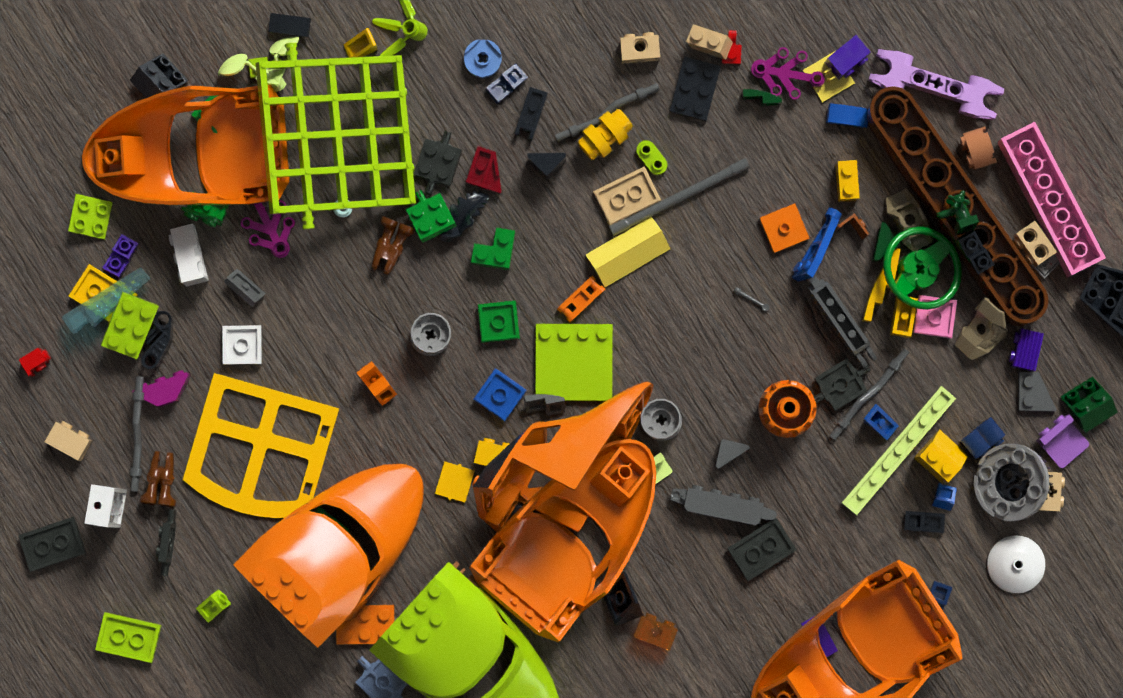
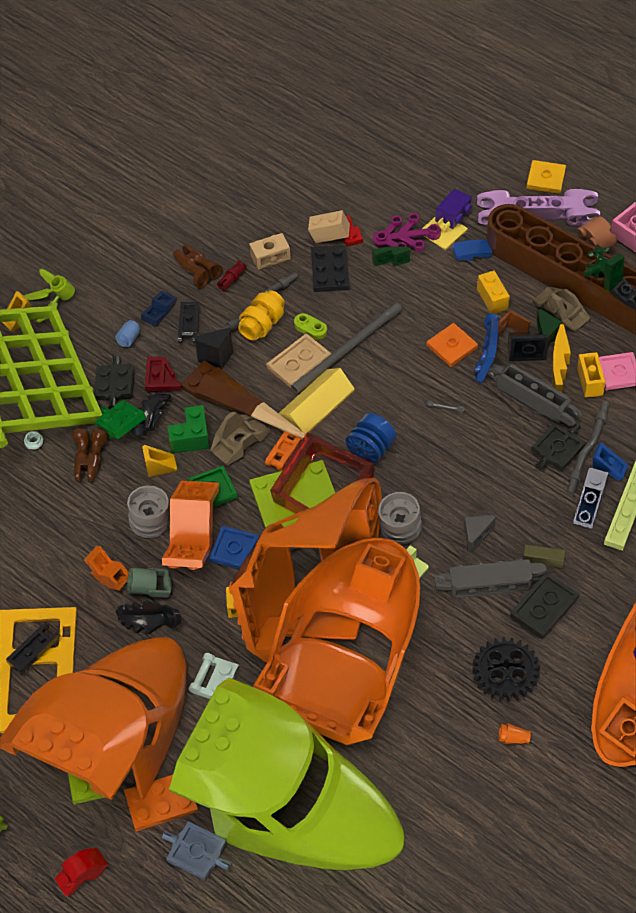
camera: 15 degrees left, 30 degrees down
yellow piece [435,461,475,502] -> none
medium blue plate [464,40,502,79] -> none
black slope [604,571,644,626] -> none
clear orange brick [633,613,678,651] -> none
orange wheel [758,380,817,438] -> none
green piece [883,227,962,310] -> none
none -> black hinge [6,623,61,675]
none -> red brick [54,848,108,896]
none -> medium blue brick [115,320,140,347]
none -> black plant [116,600,181,634]
none -> sand green piece [127,568,172,598]
none -> yellow slope [142,445,177,477]
none -> orange bracket [162,481,219,570]
none -> reddish brown piece [173,244,223,289]
none -> reddish brown plate [181,361,310,442]
none -> light aqua plate [189,653,239,699]
none -> dark tan piece [210,412,271,466]
none -> dark red pin [217,260,247,291]
none -> clear red windscreen [270,433,375,513]
none -> blue wheel [345,413,396,464]
none -> black gear [472,637,540,702]
none -> orange cone [498,723,531,744]
none -> black slope [508,332,549,361]
none -> olive slope [523,545,565,569]
none -> yellow plate [526,160,566,194]
none -> slope [573,467,609,529]

